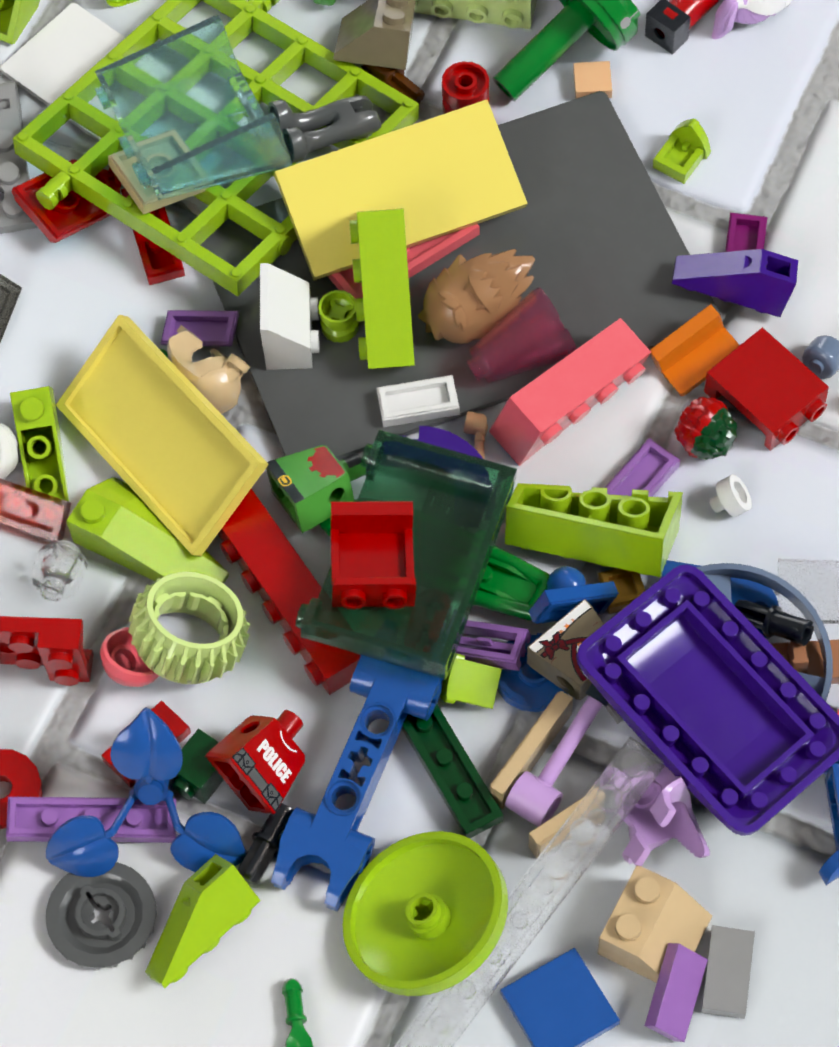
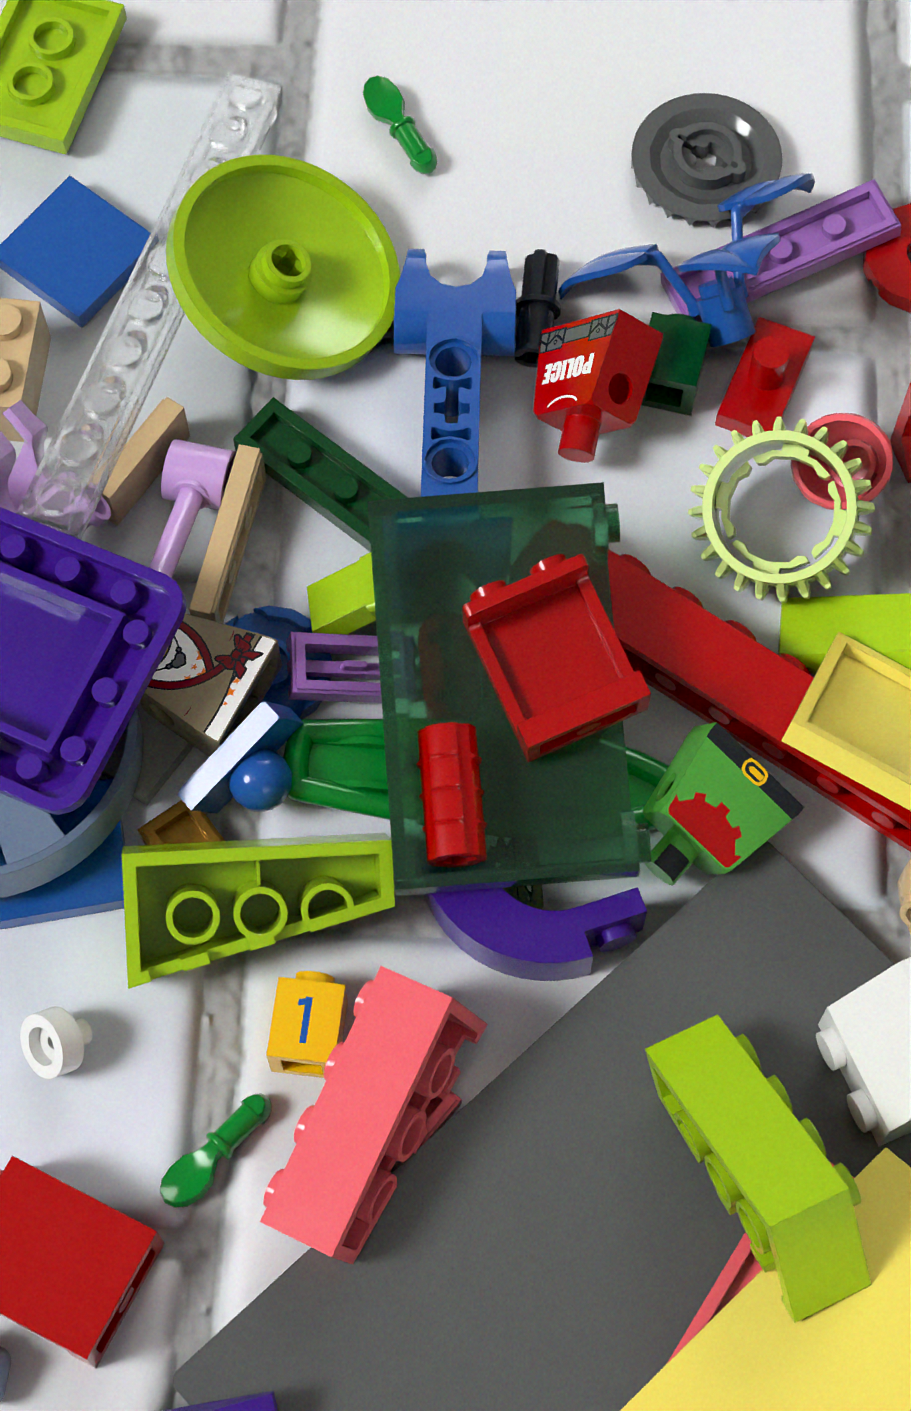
camera: 155 degrees right, 5 degrees up
lime slope [145,854,261,988] -> none
lime wheel [318,290,359,343] -> none
white tile [376,375,460,428] -> none
medium nougat head [418,249,535,344] -> none
light nougat hand [464,411,488,461] -> none
clear pink cone [466,287,577,384] -> none
medium lavender tile [605,438,680,497] -> none
orange panel [650,304,740,396] -> none
piece [674,397,738,460] -> none
none -> green piece [160,1094,272,1208]
none -> yellow brick [266,971,348,1078]
none -> red axle [416,722,488,867]

